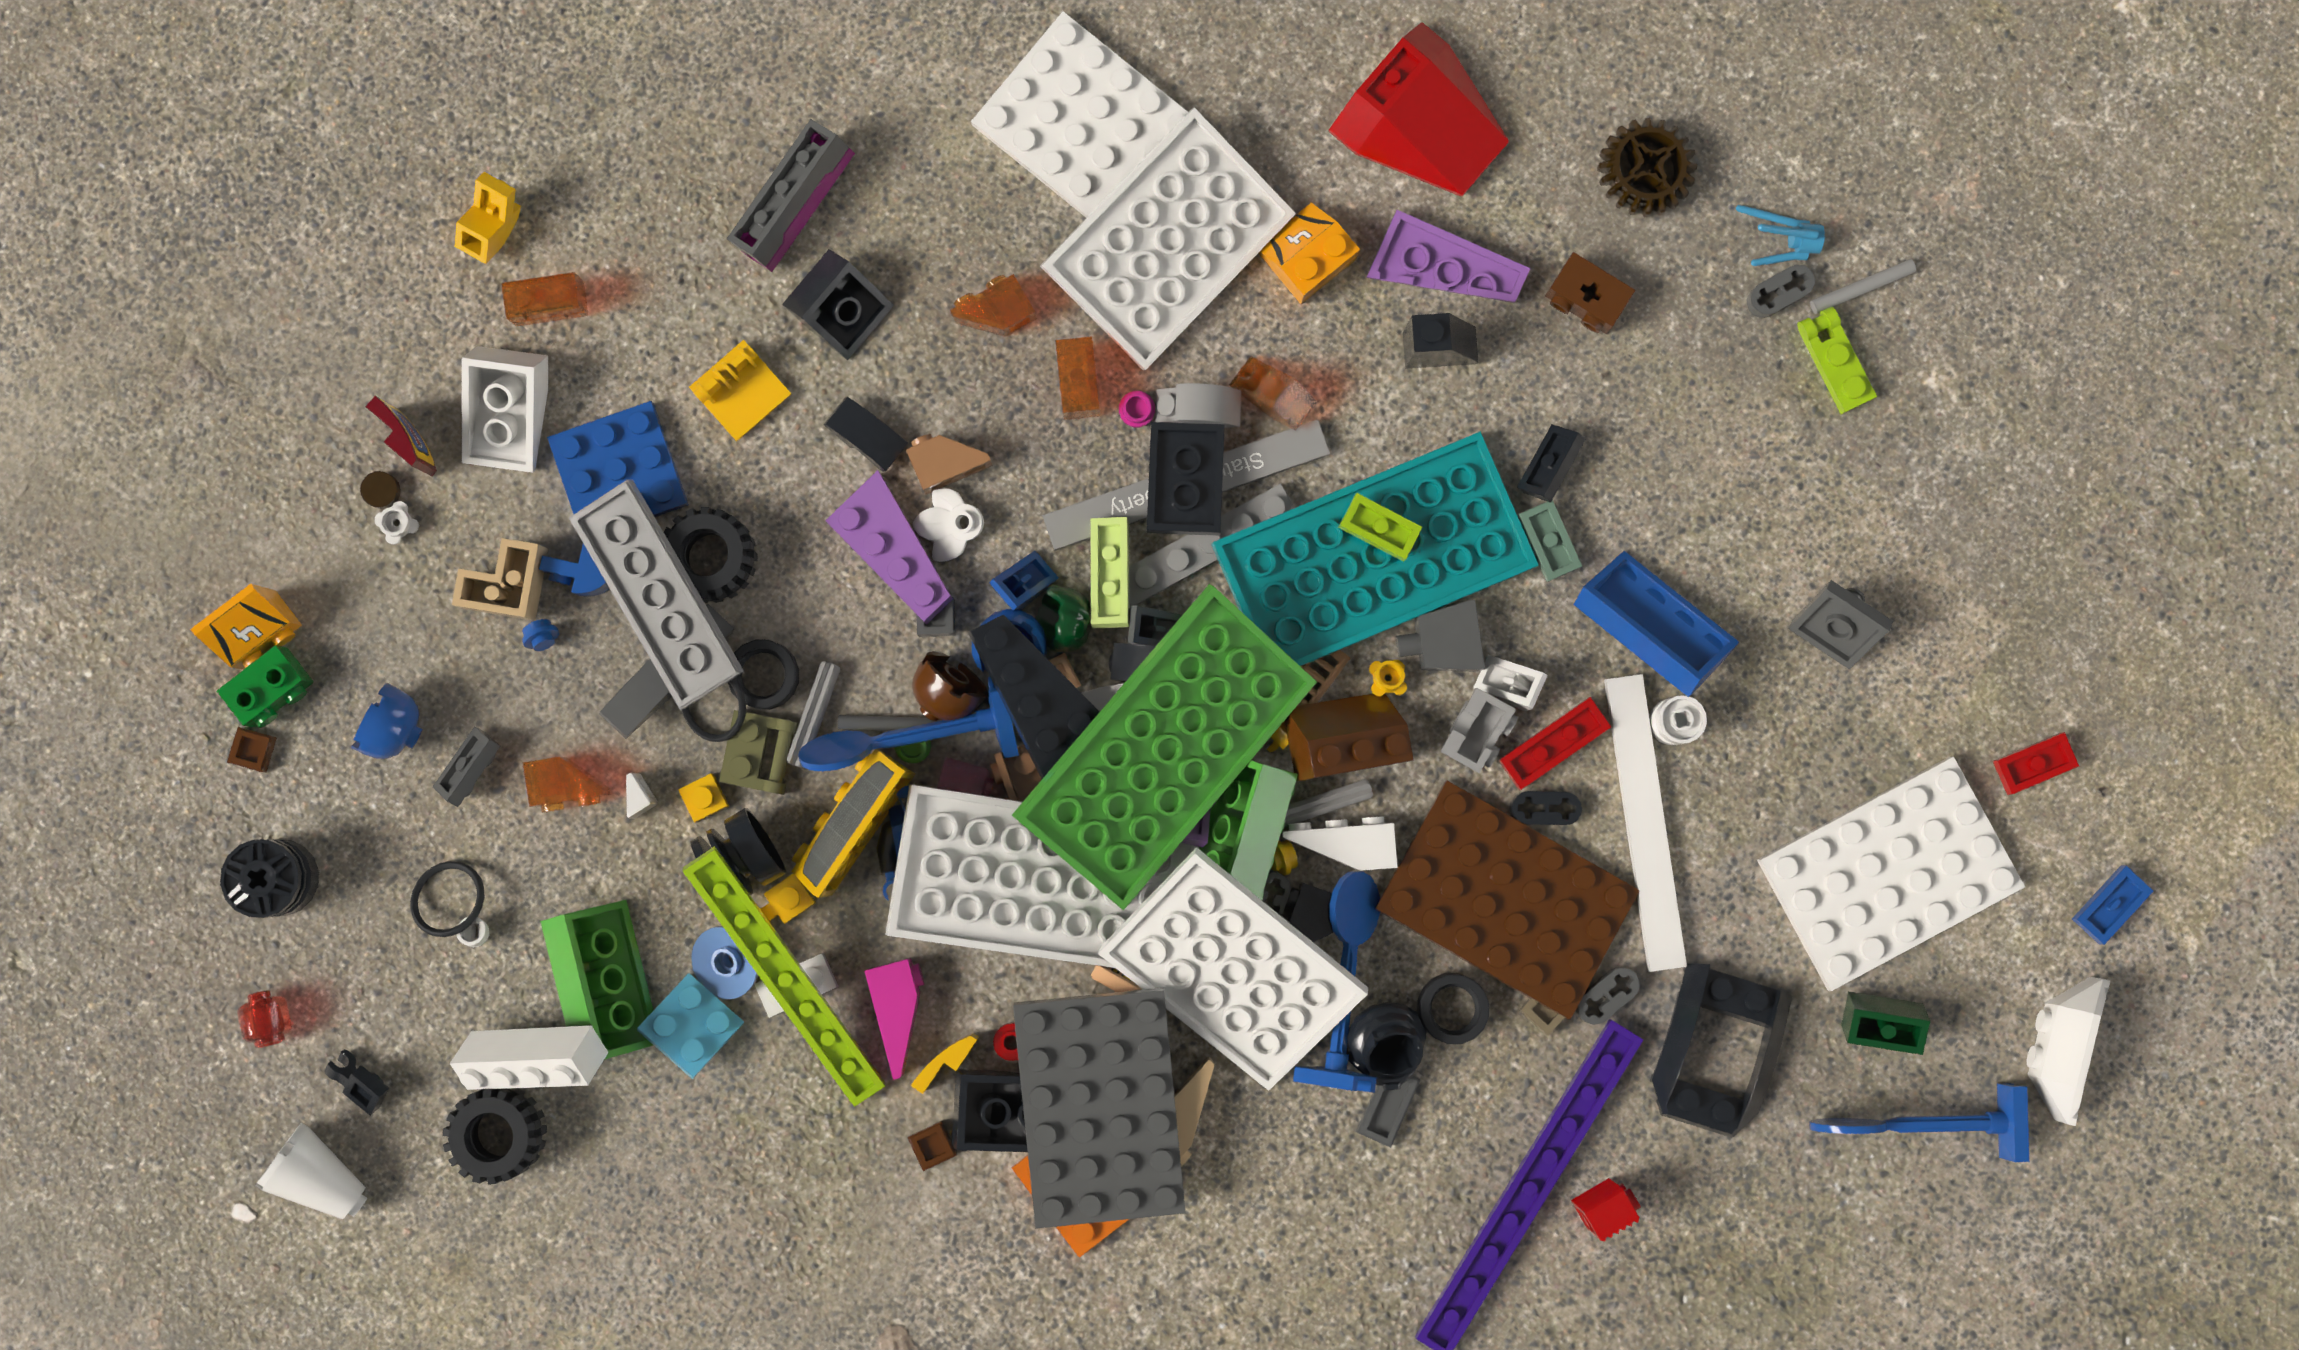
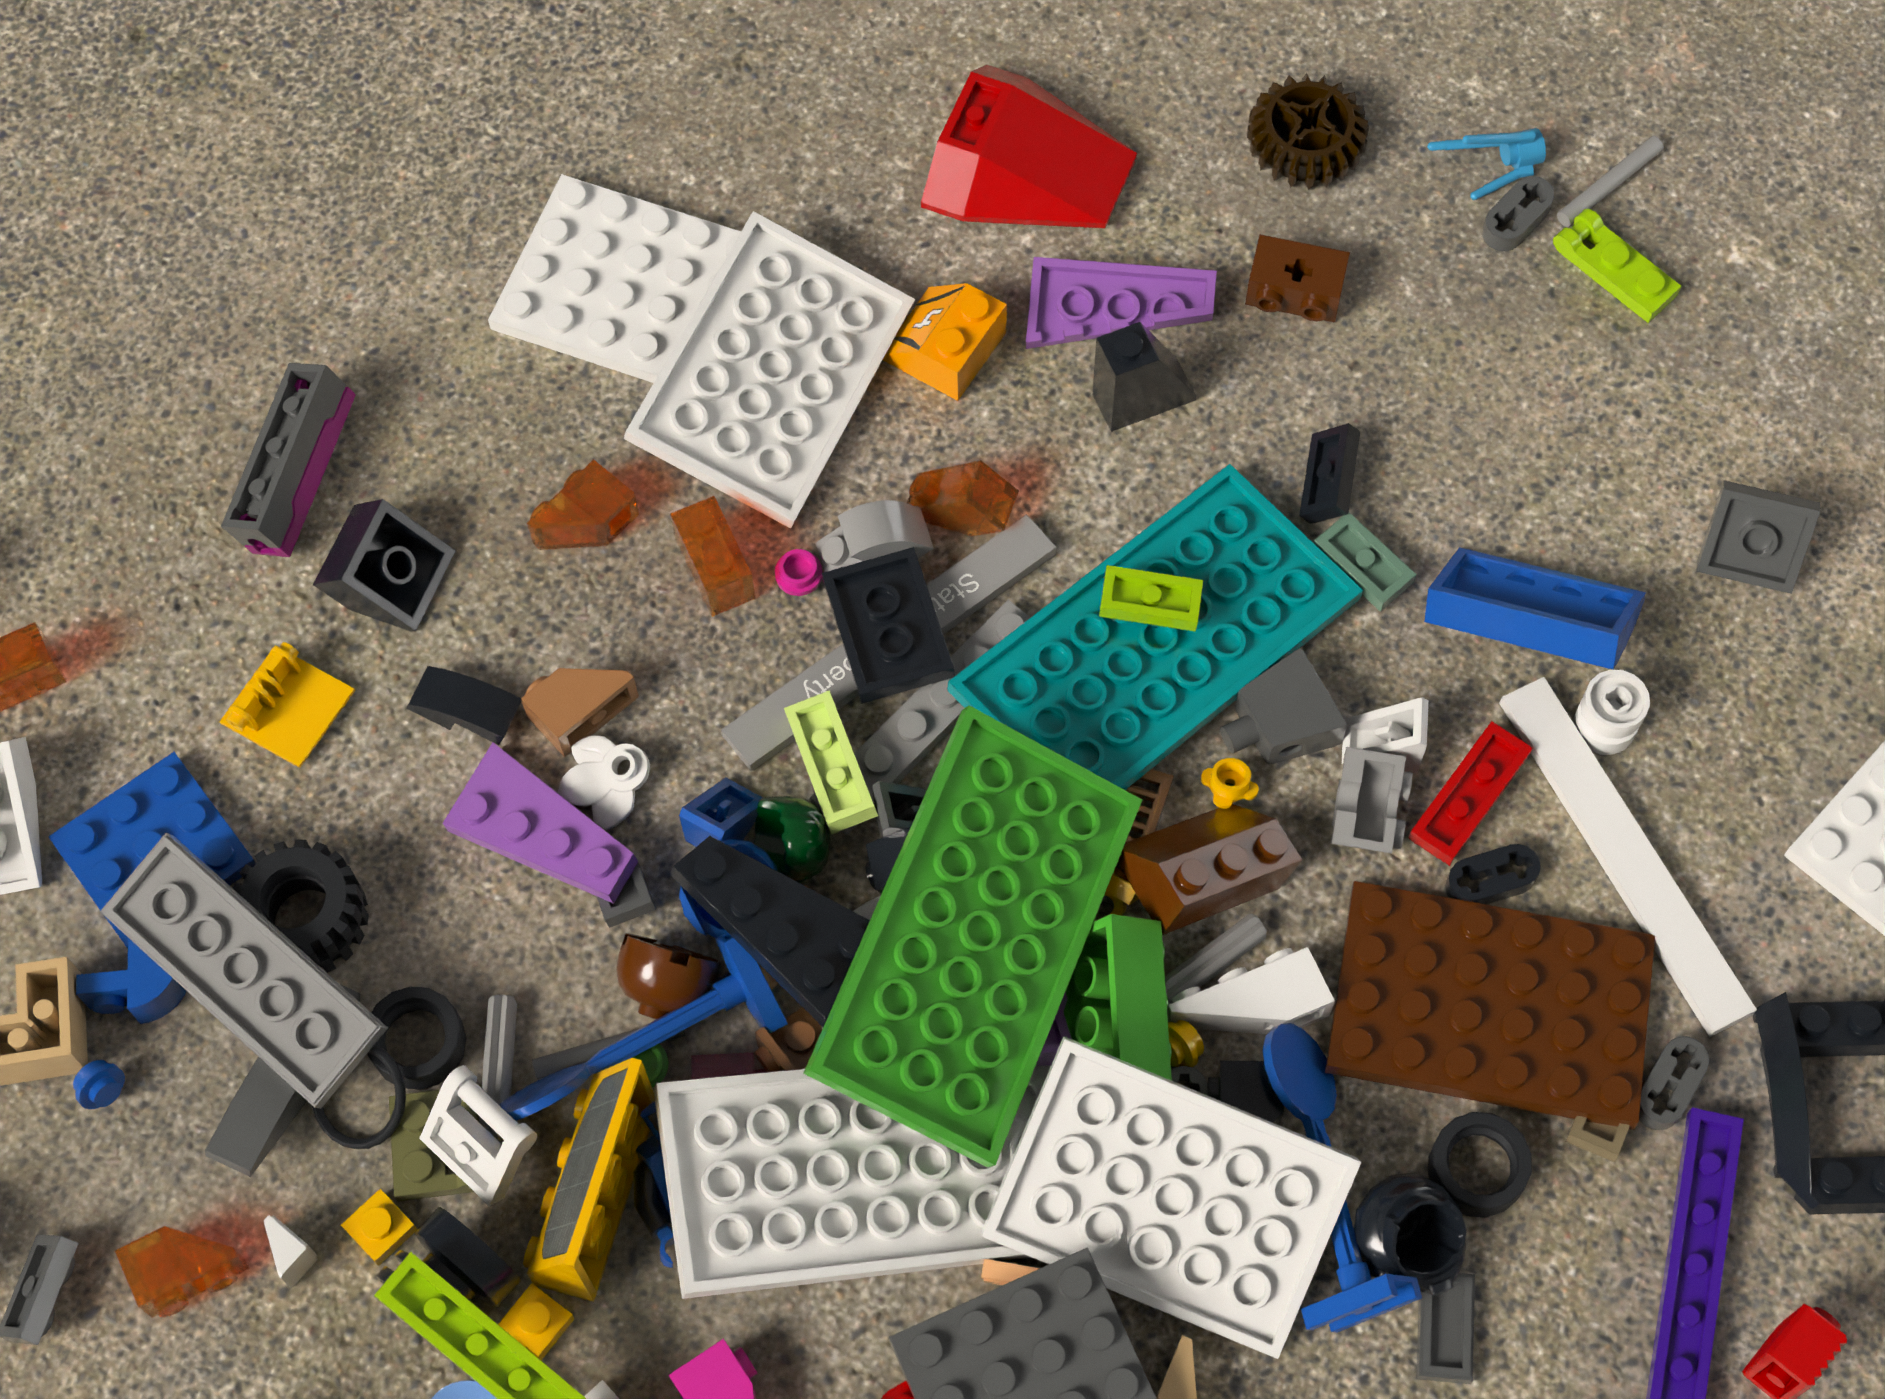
camera: 15 degrees left, 20 degrees down
none -> white plate [419,1065,537,1206]

